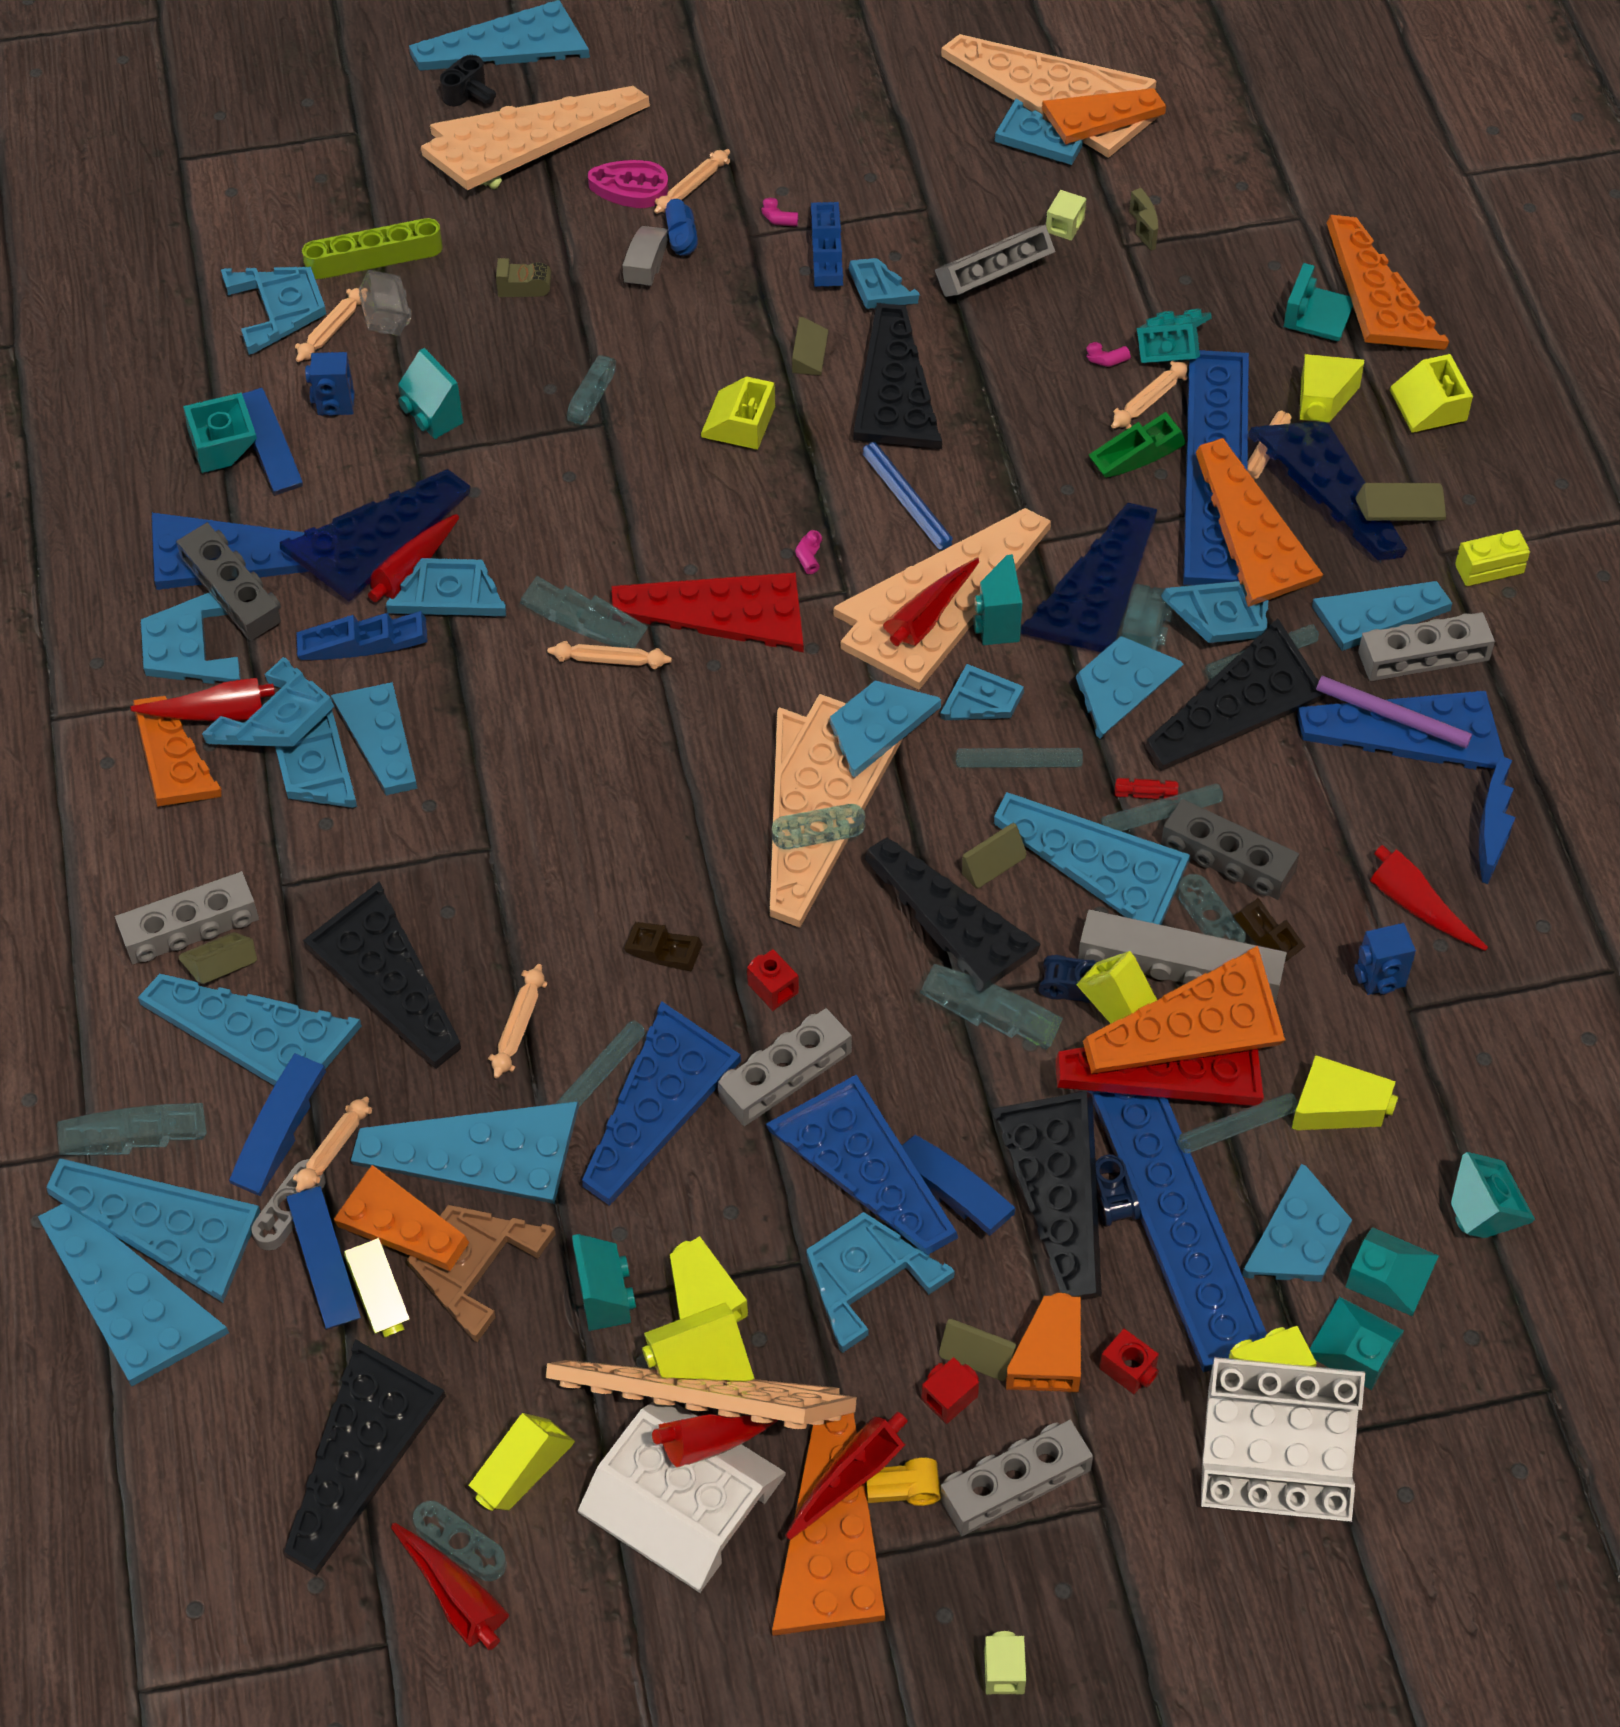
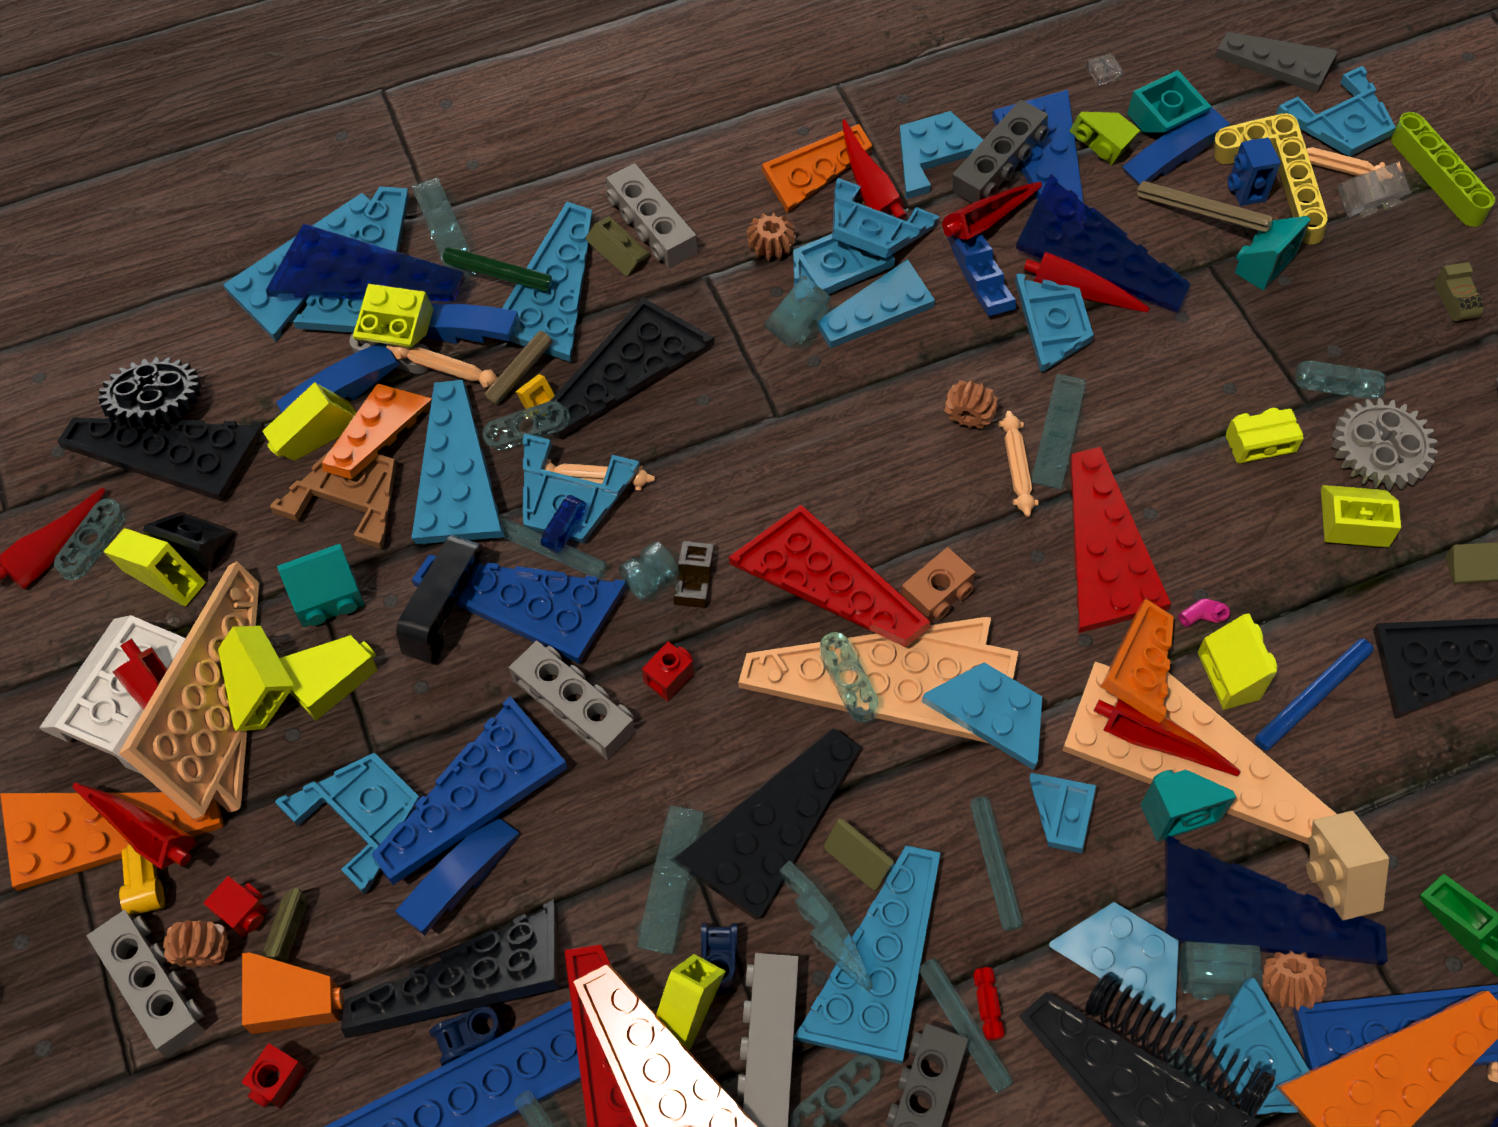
camera: 80 degrees right, 5 degrees up
none -> black gear [98,357,202,429]
none -> black slope [143,512,235,572]
none -> nougat gear [163,920,228,968]
none -> clear blue wing [266,224,465,301]
none -> neon yellow slope [353,284,434,347]
none -> black beam [396,535,483,665]
none -> dark green axle [443,247,553,292]
none -> clear light blue beam [483,401,570,450]
none -> dark tan axle [485,331,552,405]
none -> yellow tile [516,374,555,418]
none -> dark azure wing [523,433,640,543]
none -> clear blue beam [541,495,586,553]
none -> clear light blue wheel [618,541,679,601]
none -> red wing [728,505,930,647]
none -> nougat gear [747,212,796,261]
none -> clear light blue brick [764,275,831,347]
none -> clear light blue slope [780,860,873,993]
none -> nougat brick [901,547,975,623]
none -> red piece [942,181,1042,240]
none -> nougat gear [944,380,998,429]
none -> lime slope [1069,112,1140,165]
none -> black piece [1085,973,1275,1118]
none -> clear tile [1086,53,1124,85]
none -> orange wing [1100,599,1174,723]
none -> dark tan axle [1137,181,1273,233]
none -> neon yellow slope [1197,613,1277,710]
none -> light yellow beam [1214,113,1328,244]
none -> dark grey wing [1215,32,1338,93]
none -> neon yellow brick [1226,408,1303,464]
none -> nougat gear [1262,950,1327,1011]
none -> tan brick [1306,811,1389,920]
none -> light grey gear [1332,398,1438,490]

